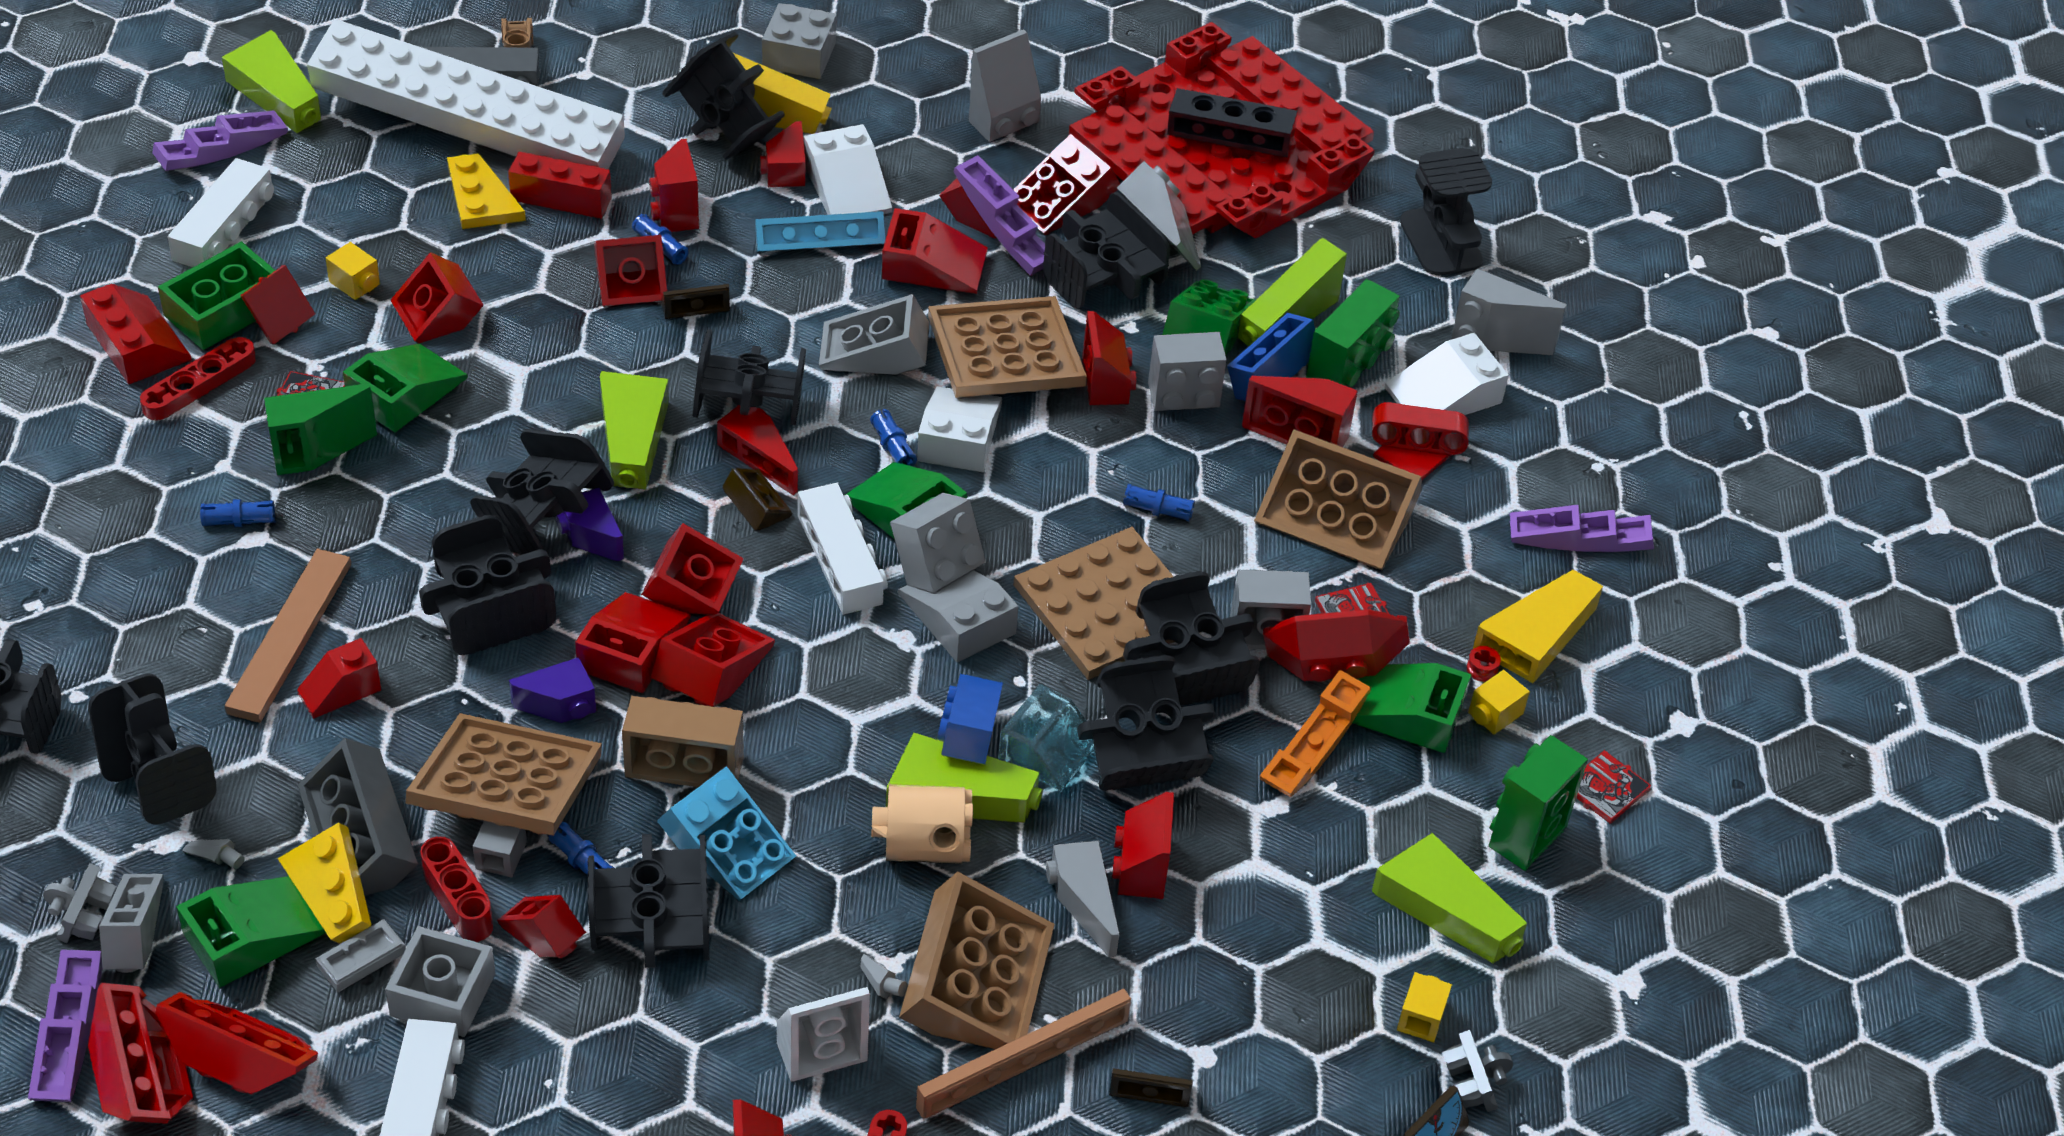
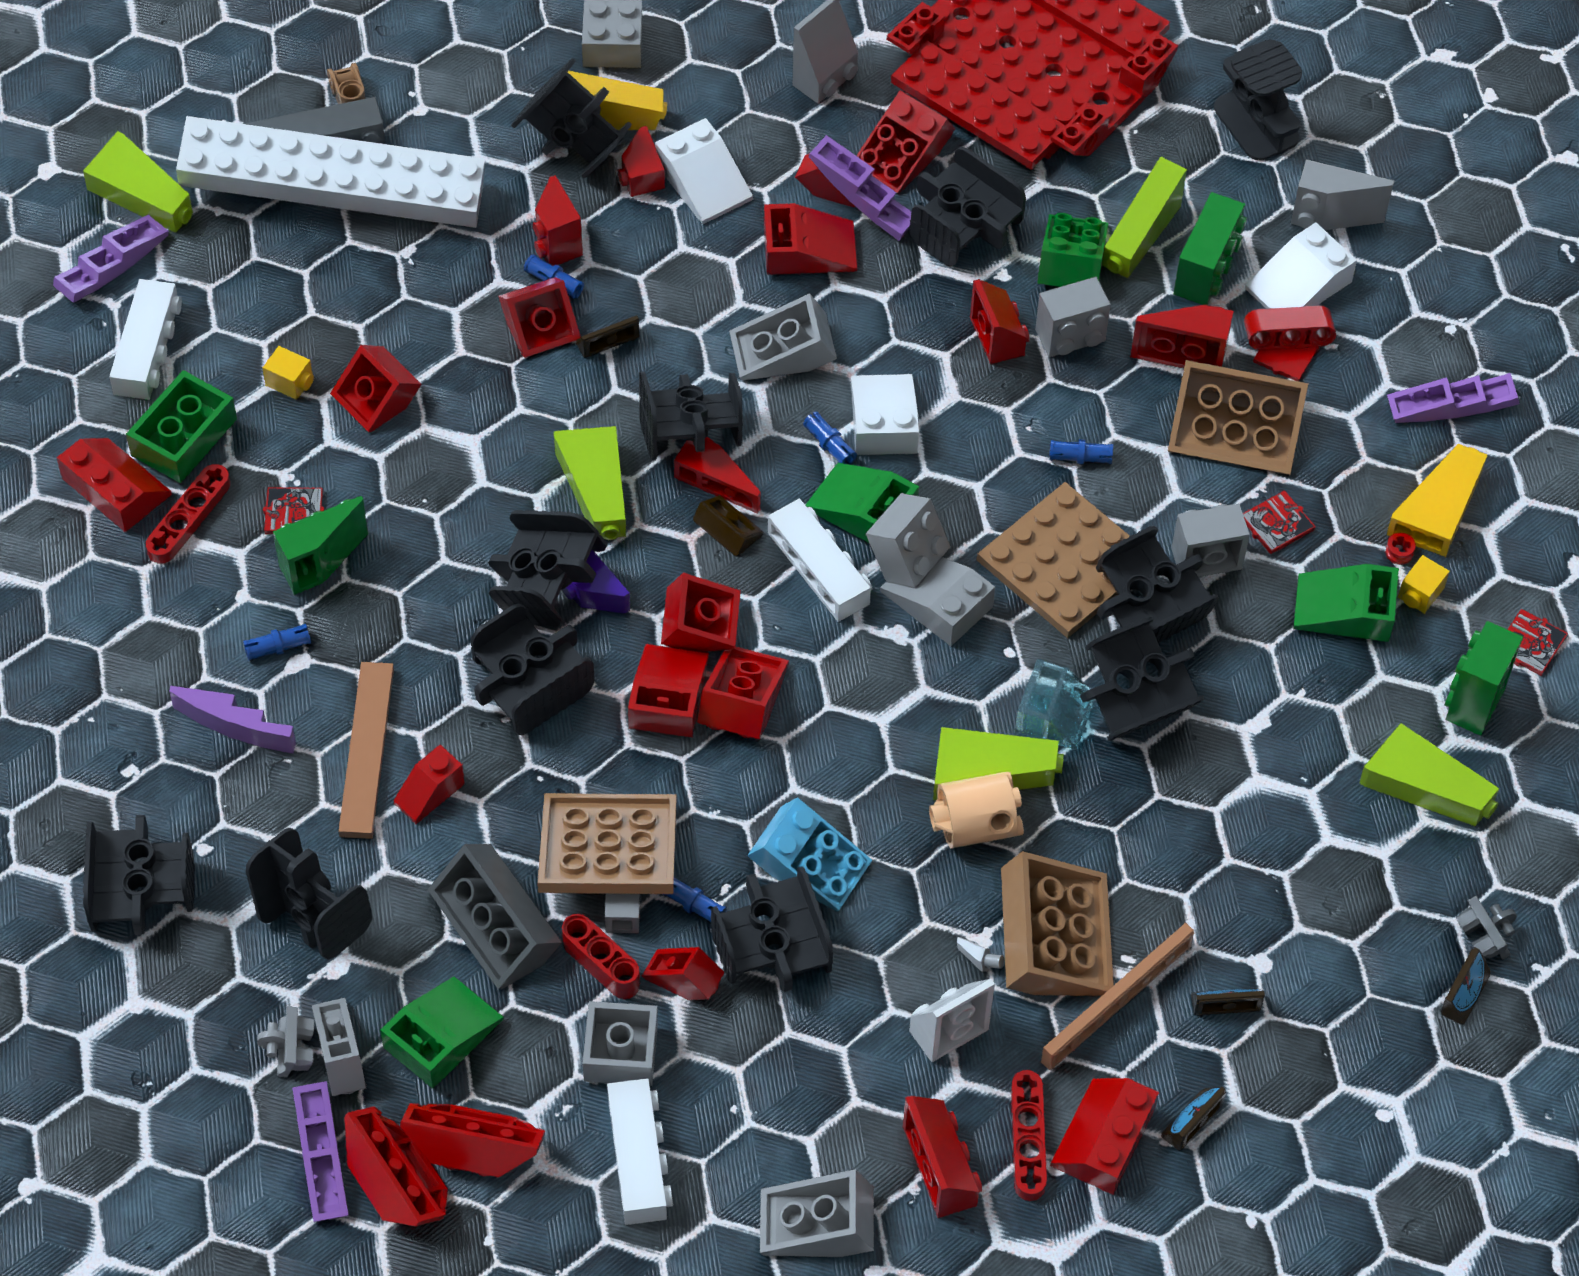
camera: 10 degrees left, 10 degrees up
light grey bar [182,839,245,869] -> none
red piece [240,265,316,345] -> none
yellow wing [277,823,372,944] -> none
light grey plate [315,919,406,992] -> none
green slope [343,343,468,432] -> none
yellow wing [447,153,526,229] -> none
red brick [508,151,612,219] -> none
dark purple slope [509,657,596,723] -> none
medium nougat brick [622,696,744,787] -> none
medium azure plate [755,211,885,252] -> none
medium nougat plate [928,296,1087,398] -> none
blue brick [937,674,1003,764] -> none
light grey slope [1046,841,1119,957] -> none
red slope [1112,792,1174,899] -> none
light grey slope [1117,161,1201,271] -> none
black brick [1167,88,1297,158] -> none
blue brick [1227,313,1315,401] -> none
orange slope [1259,670,1371,797] -> none
red wedge [1263,609,1410,682] -> none
yellow brick [1397,972,1452,1043] -> none
none -> medium lavender slope [169,686,296,753]

